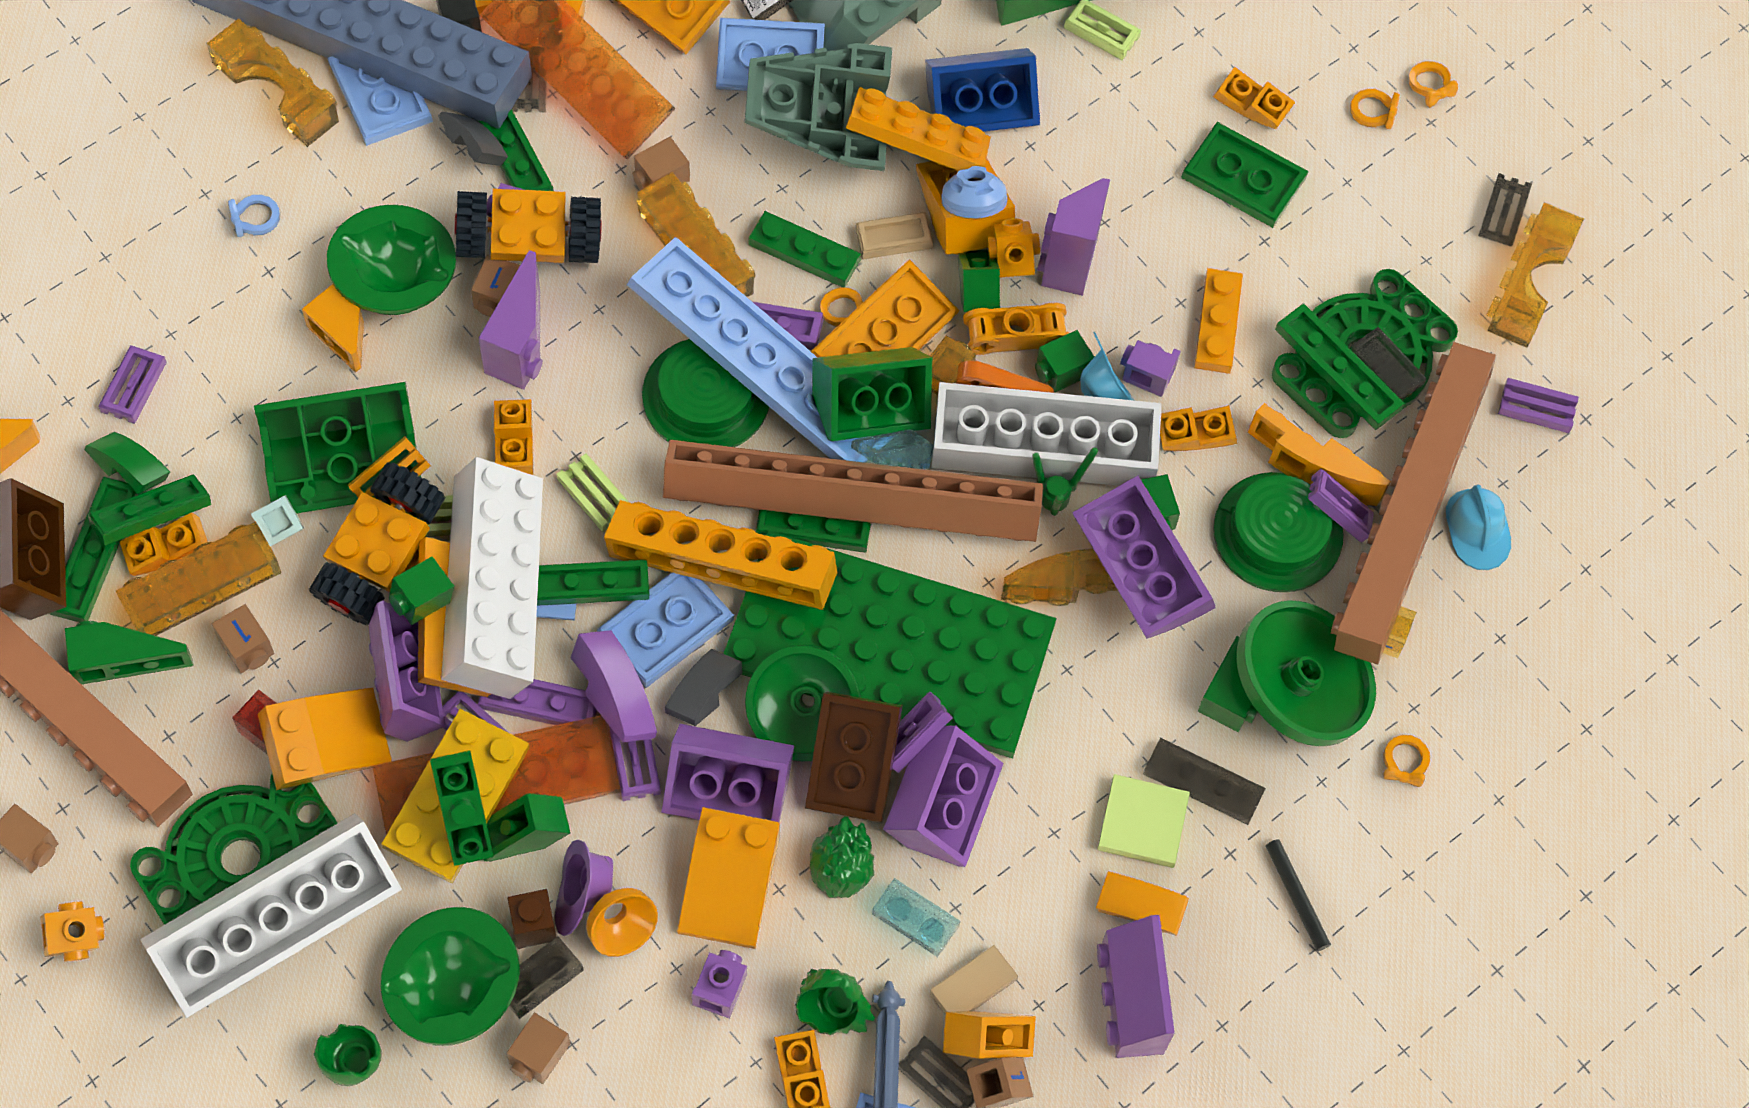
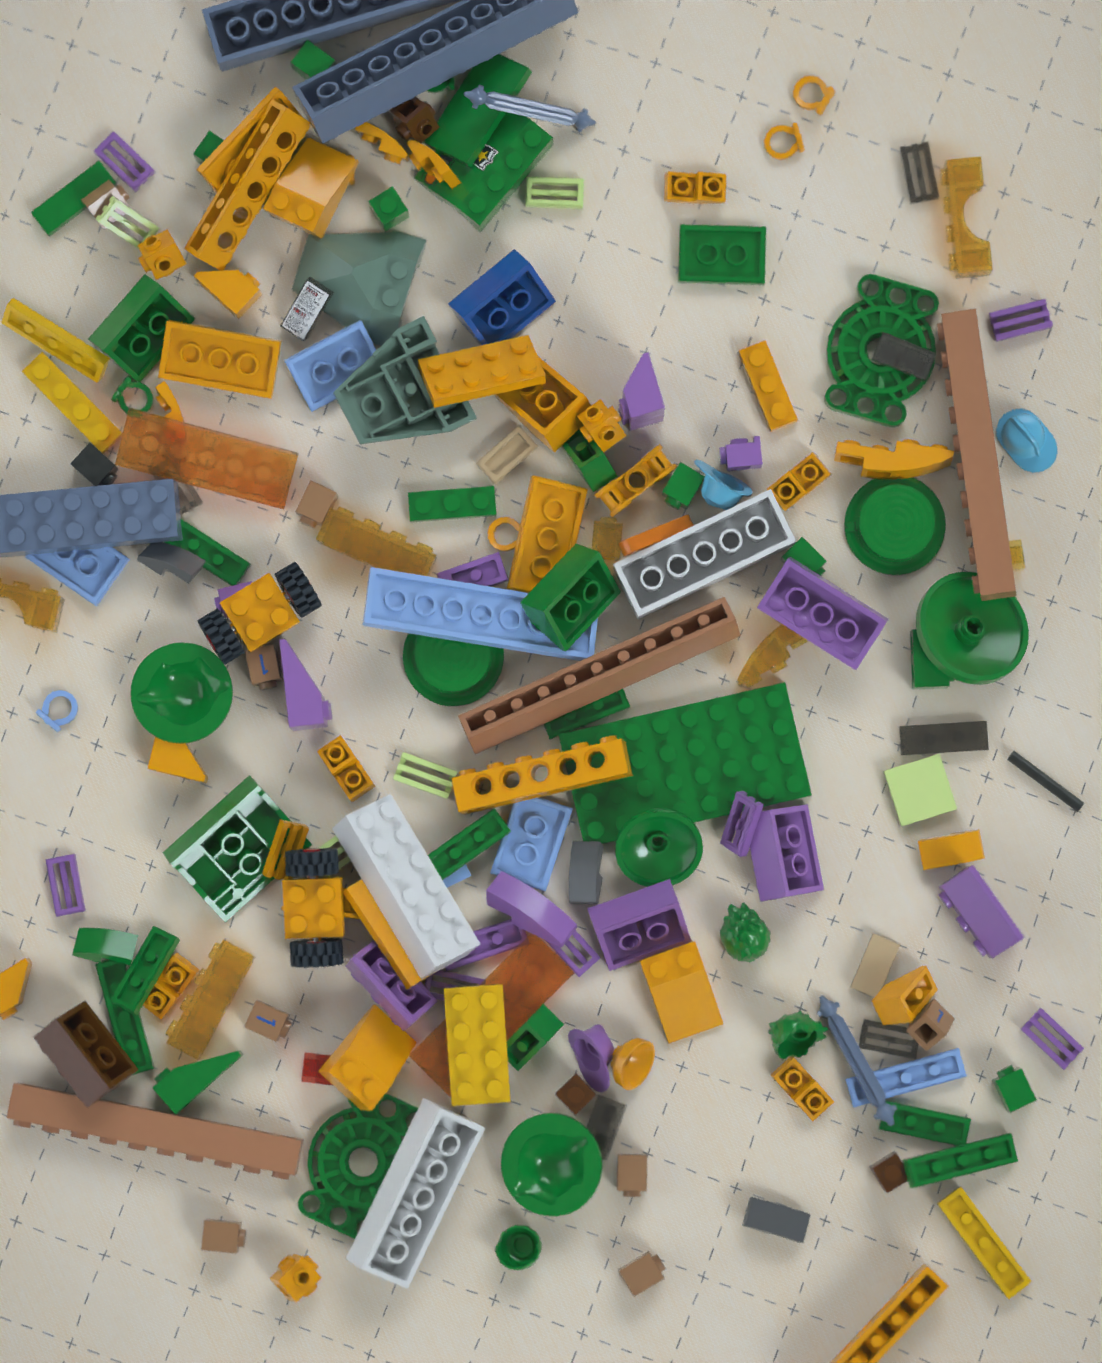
camera: 20 degrees left, 20 degrees up
light aqua plate [251,495,304,547] -> none
green brick [389,556,455,625] -> none
green slope [430,750,494,866] -> none
medium lavender brick [692,950,747,1019] -> none
reddish brown plate [805,692,902,823] -> none
clear light blue slope [851,429,933,469] -> none
clear light blue plate [872,878,961,957] -> none
light blue piece [942,166,1007,218] -> none
green plant [1032,447,1098,516] -> none
green plate [1275,303,1405,431] -> none
medium lavender tile [1308,469,1374,543] -> none
light orange piece [1383,735,1430,787] -> none

